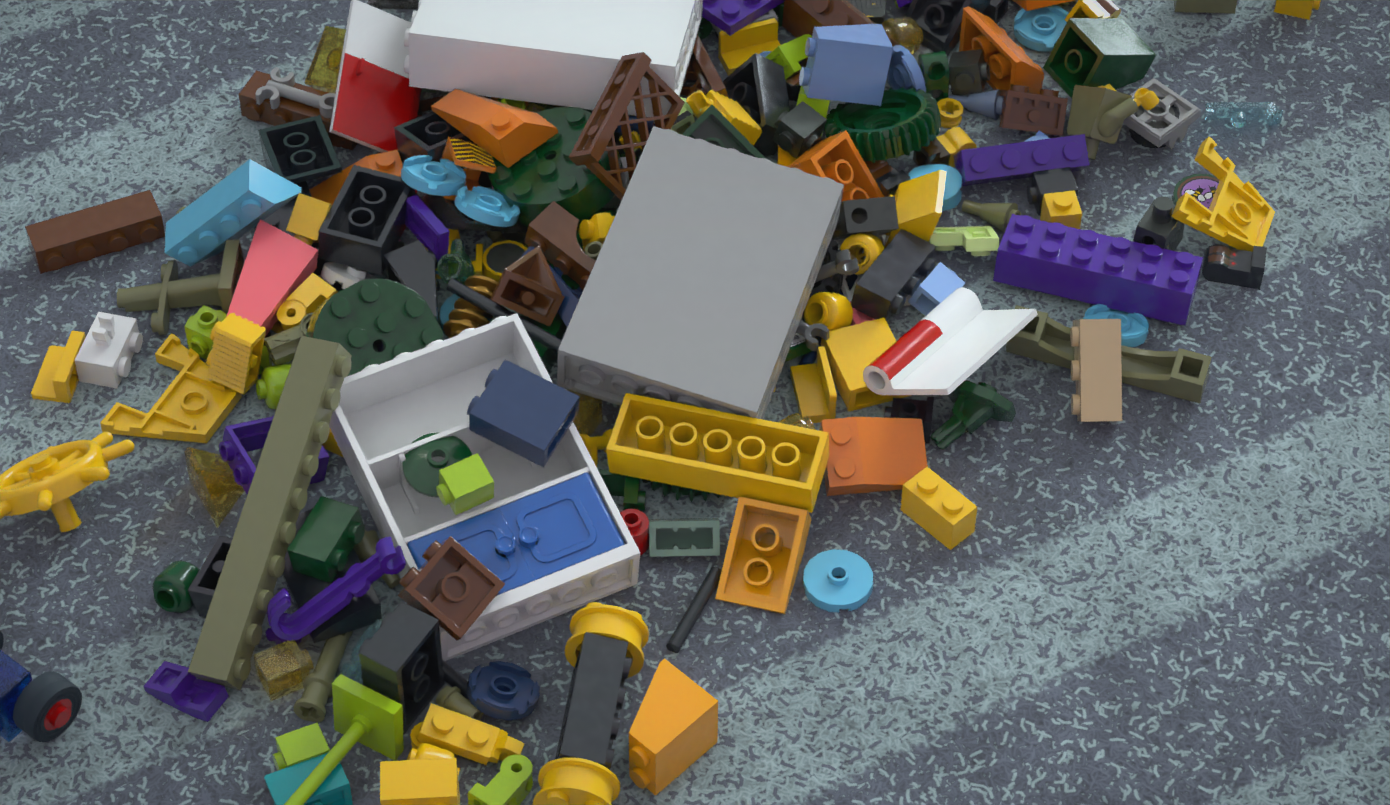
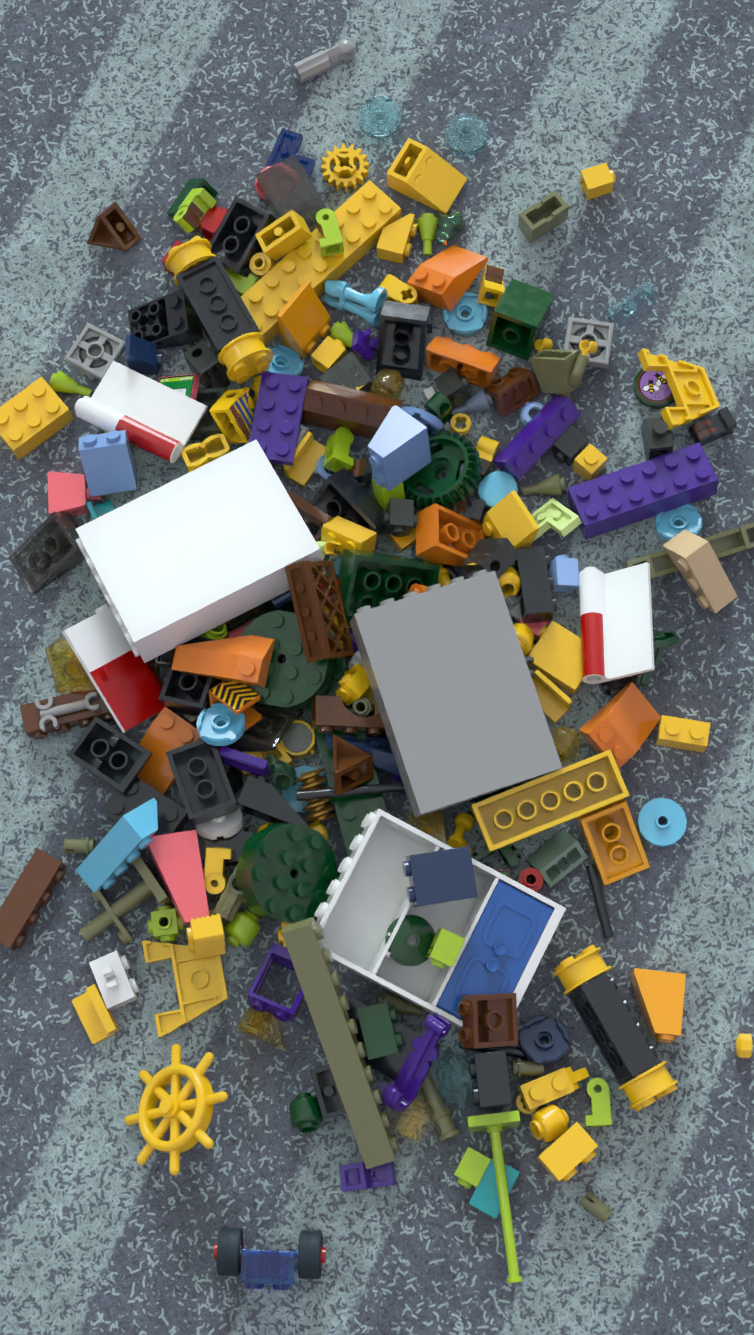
camera: 30 degrees left, 25 degrees up
yellow brick [286,193,332,246] -> none
medium azure plate [454,186,520,227] -> none

